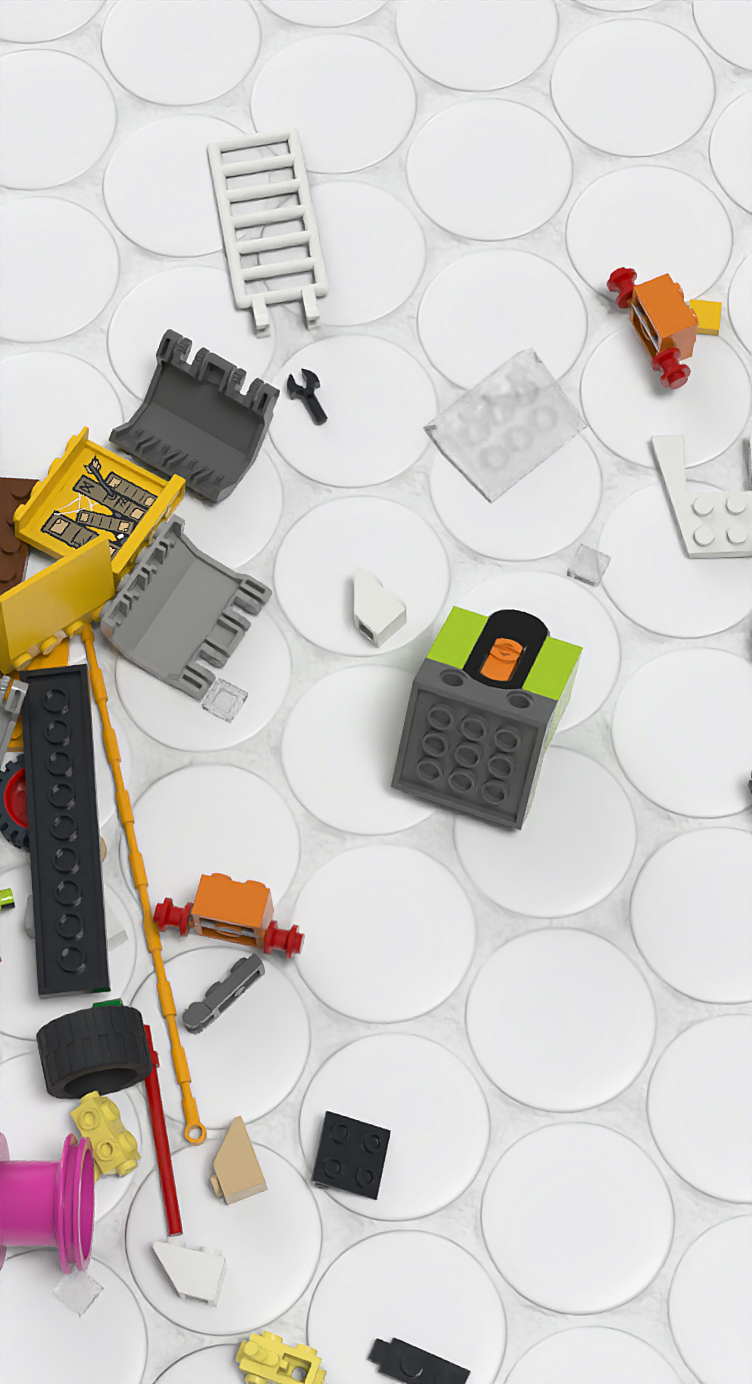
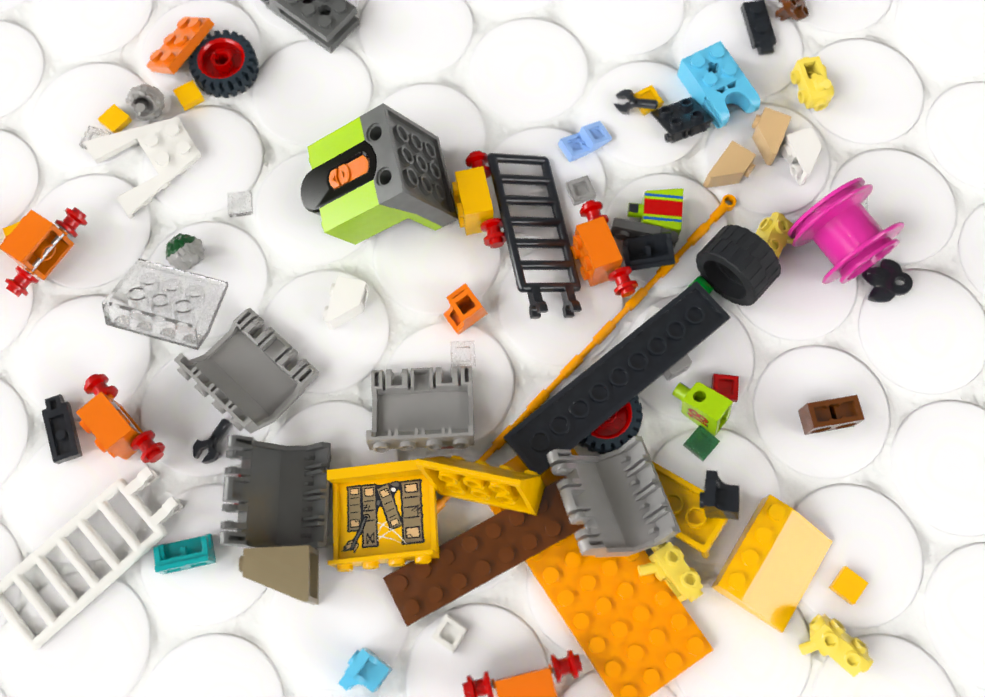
camera: 125 degrees left, 5 degrees up
red bar [144,1025,183,1237] -> none
none -> black hinge [42,394,83,464]
none -> orange brick [76,374,165,463]
none -> teal hinge [154,534,216,574]
none -> light grey piece [165,233,205,271]
none -> light grey hinge [174,308,319,434]
none -> dark tan slope [239,545,319,605]
none -> orange brick [443,283,488,335]
none -> yellow brick [451,151,506,249]
none -> black bar [487,153,582,319]
none -> light blue slope [558,121,612,162]
none -> light grey tile [565,175,596,206]
none -> black bar [614,89,658,115]
none -> black hinge [622,231,675,271]
none -> torso [627,189,683,235]
none -> yellow tile [633,85,664,116]
none -> medium azure brick [677,41,760,128]
none -> tan slope [752,107,792,166]

